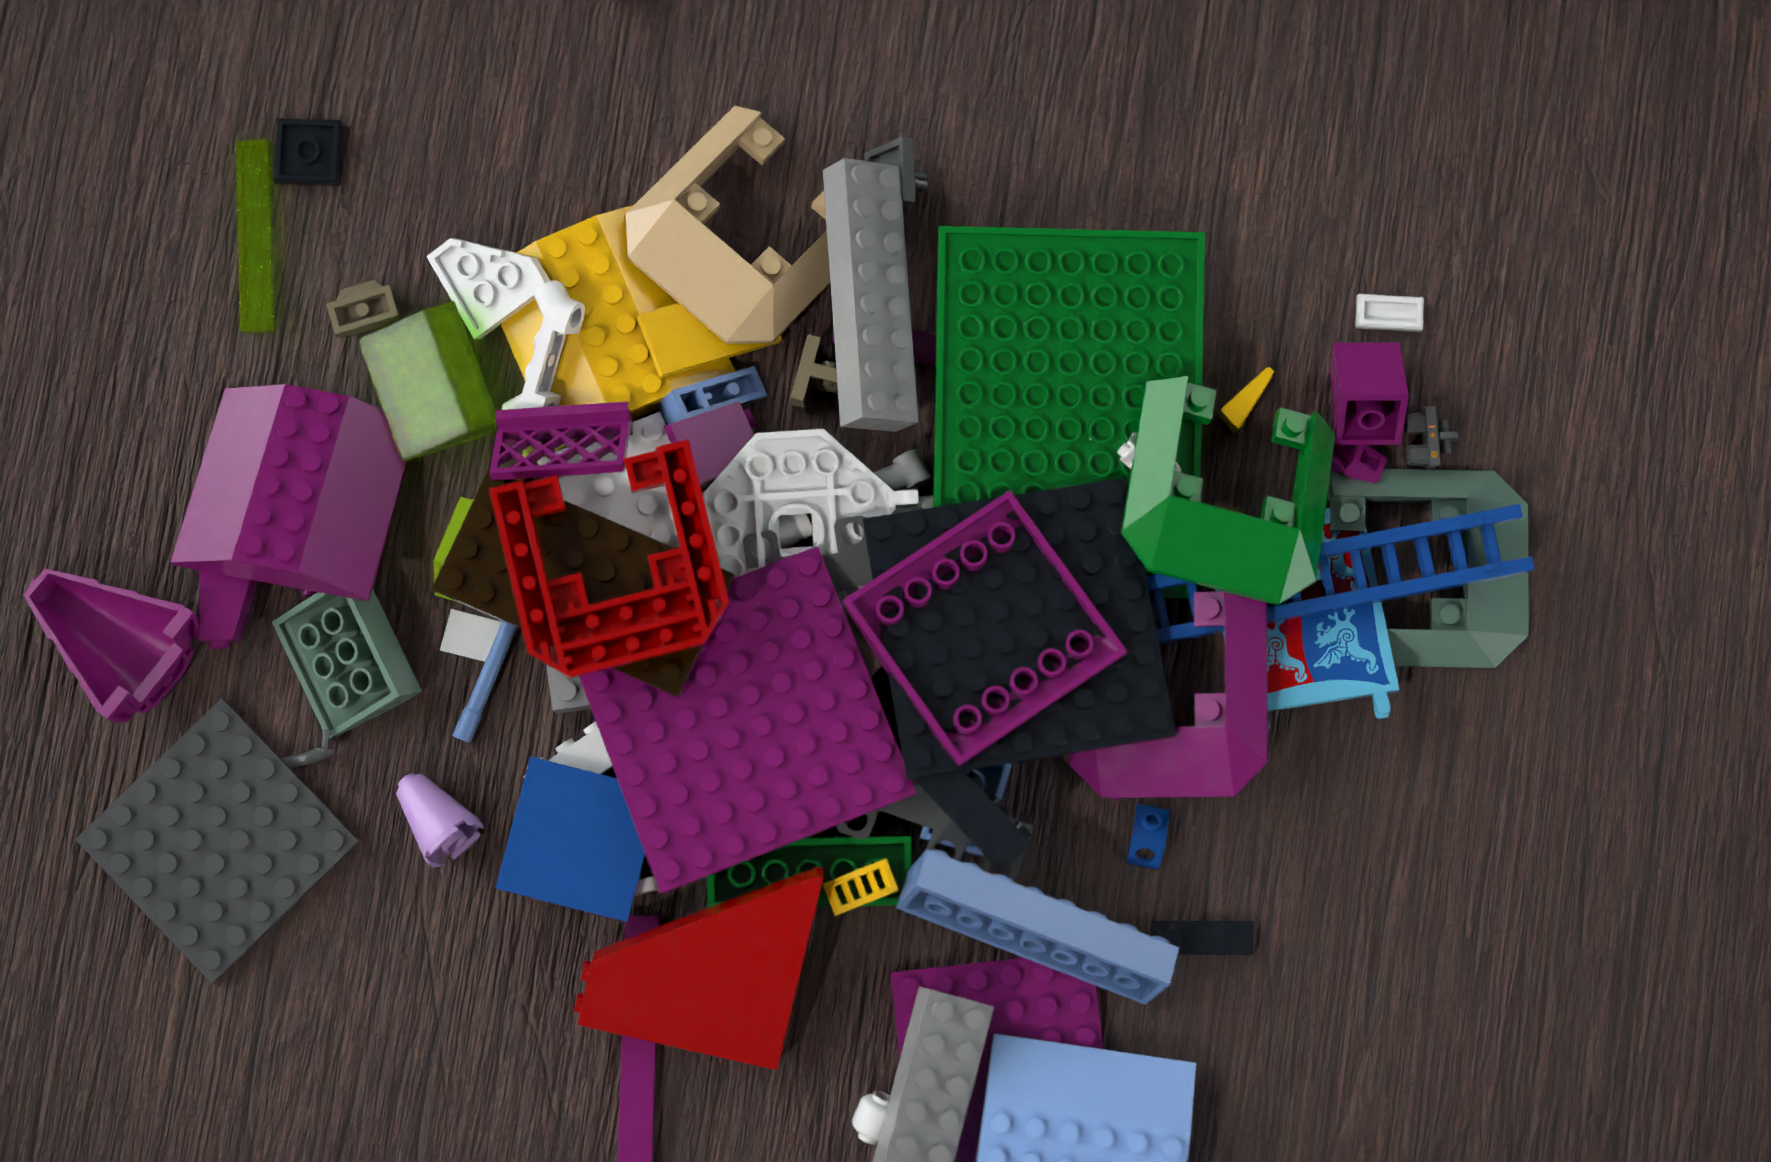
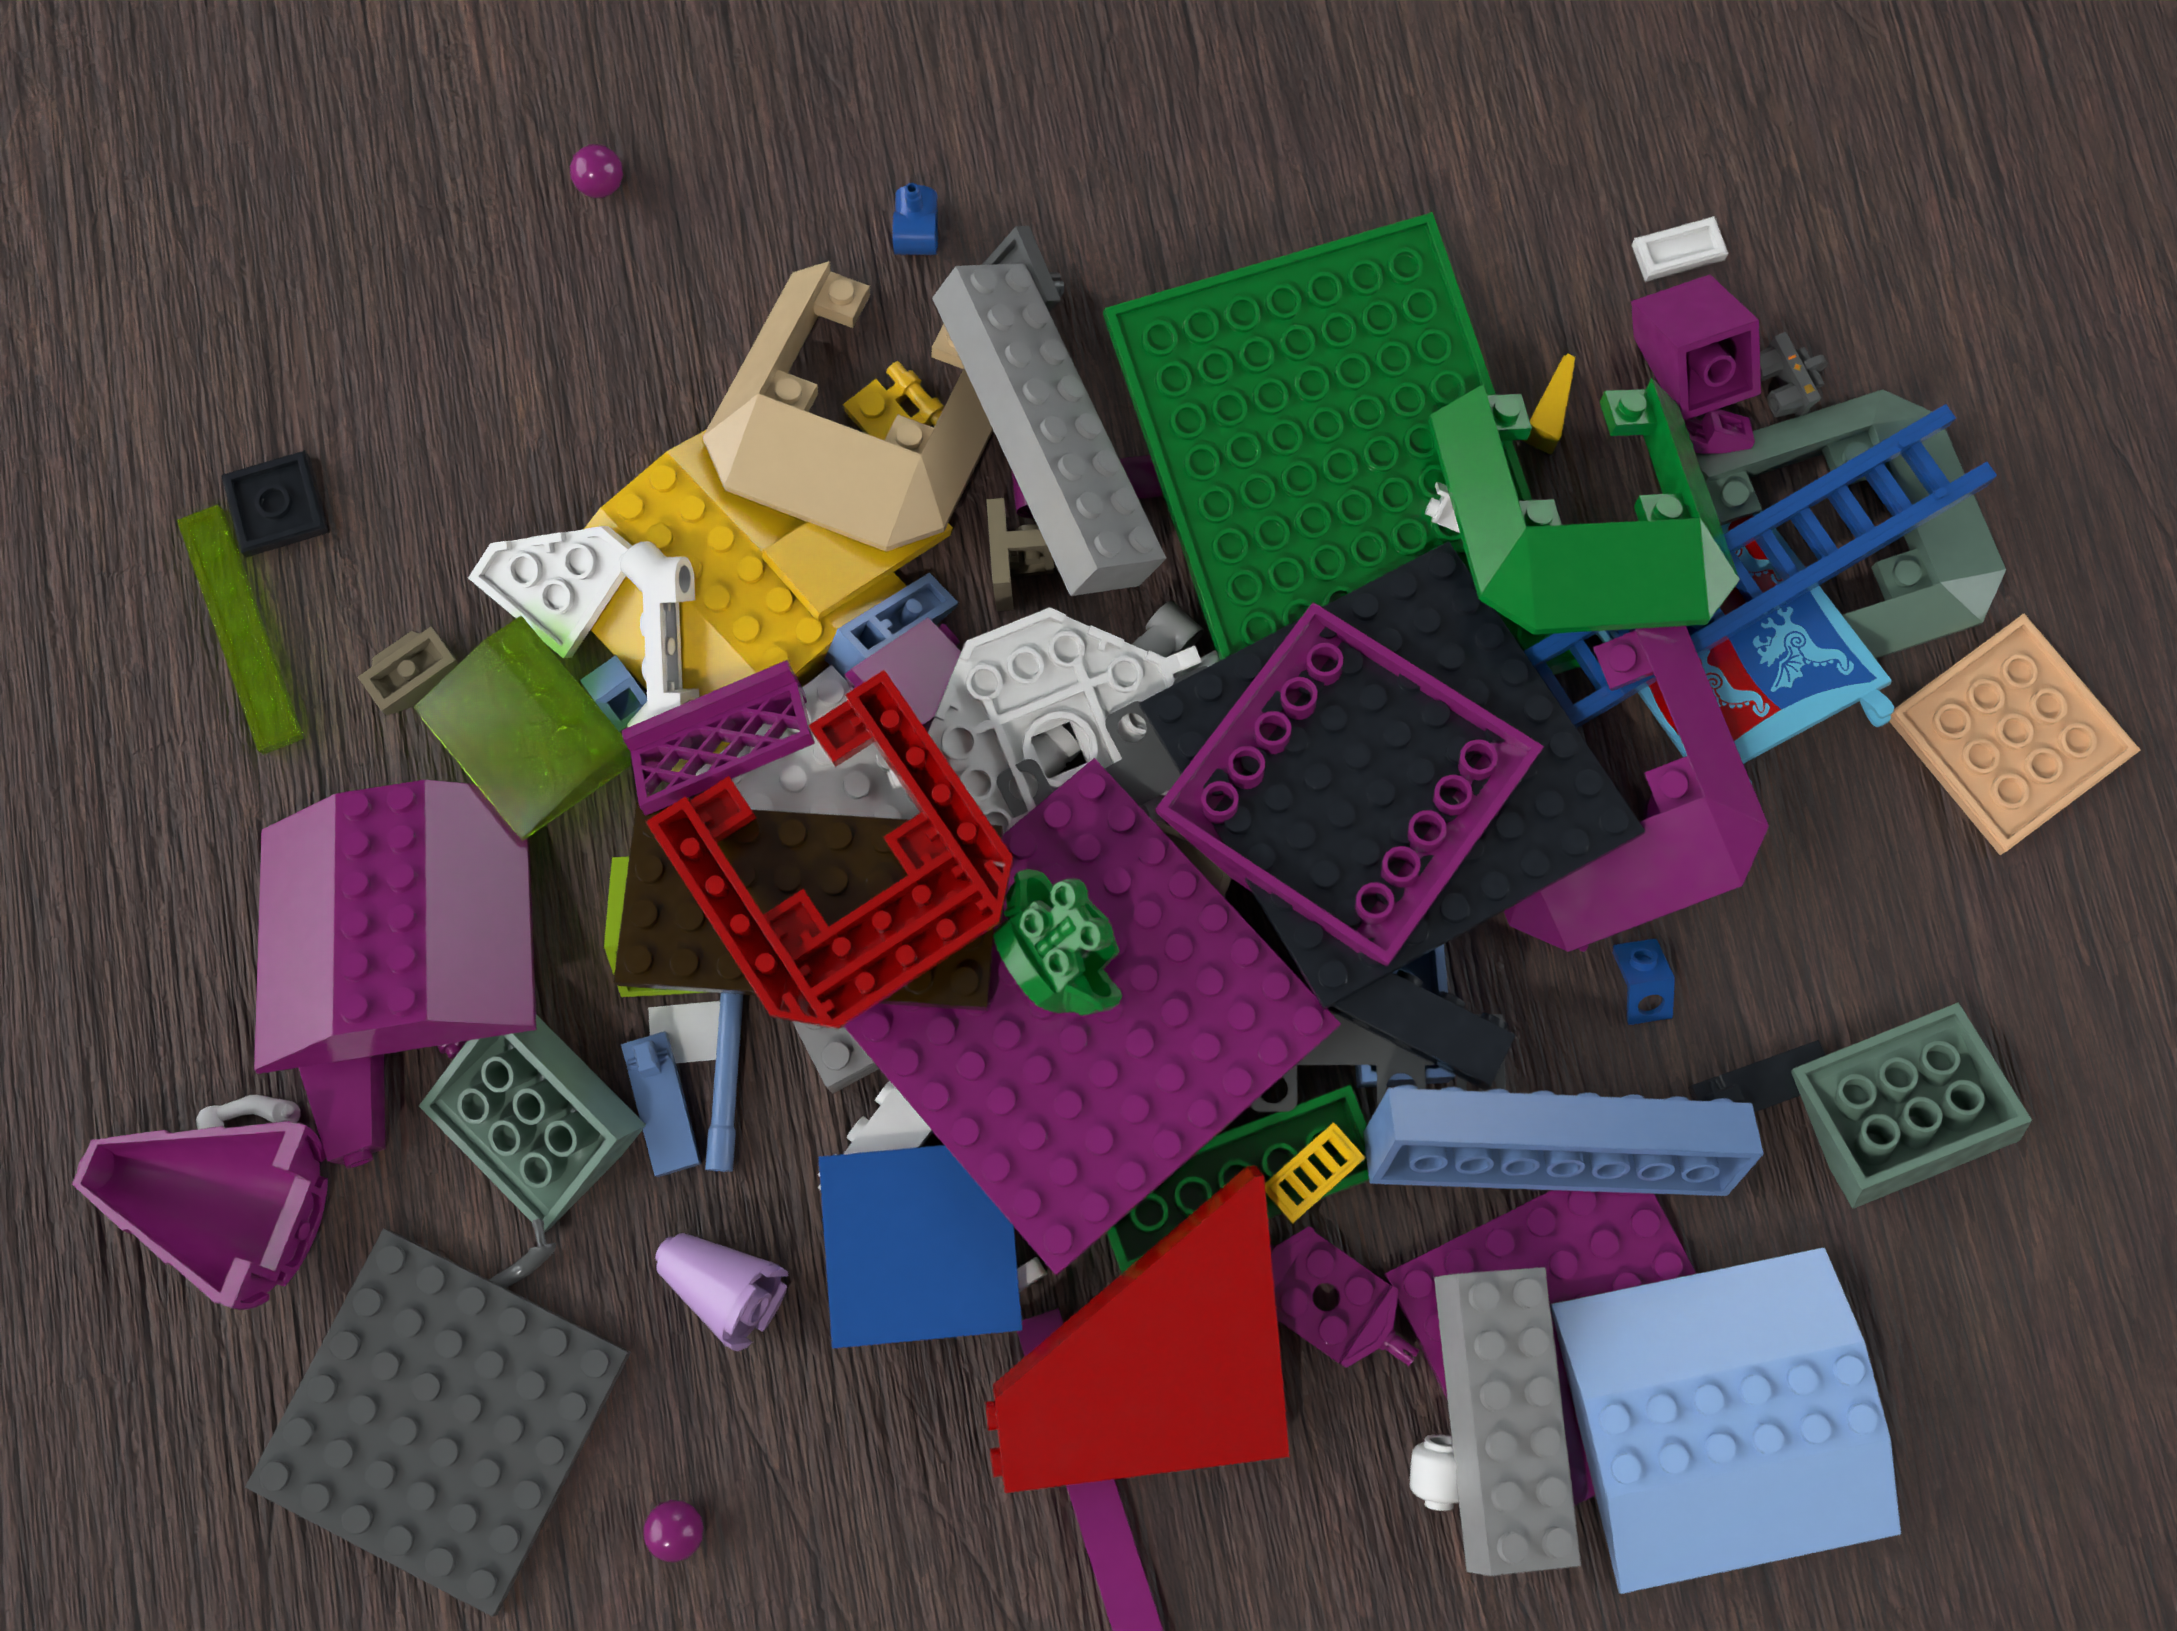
camera: 20 degrees left, 5 degrees down
none -> white piece [196,1094,300,1129]
none -> brick [580,655,647,732]
none -> medium blue hinge [621,1031,702,1177]
none -> magenta piece [643,1500,704,1563]
none -> yellow plate [843,361,945,440]
none -> blue piece [893,183,938,255]
none -> green piece [993,869,1122,1016]
none -> magenta plate [1270,1226,1419,1368]
none -> sand green slope [1791,1002,2032,1209]
none -> light nougat tile [1889,613,2141,855]

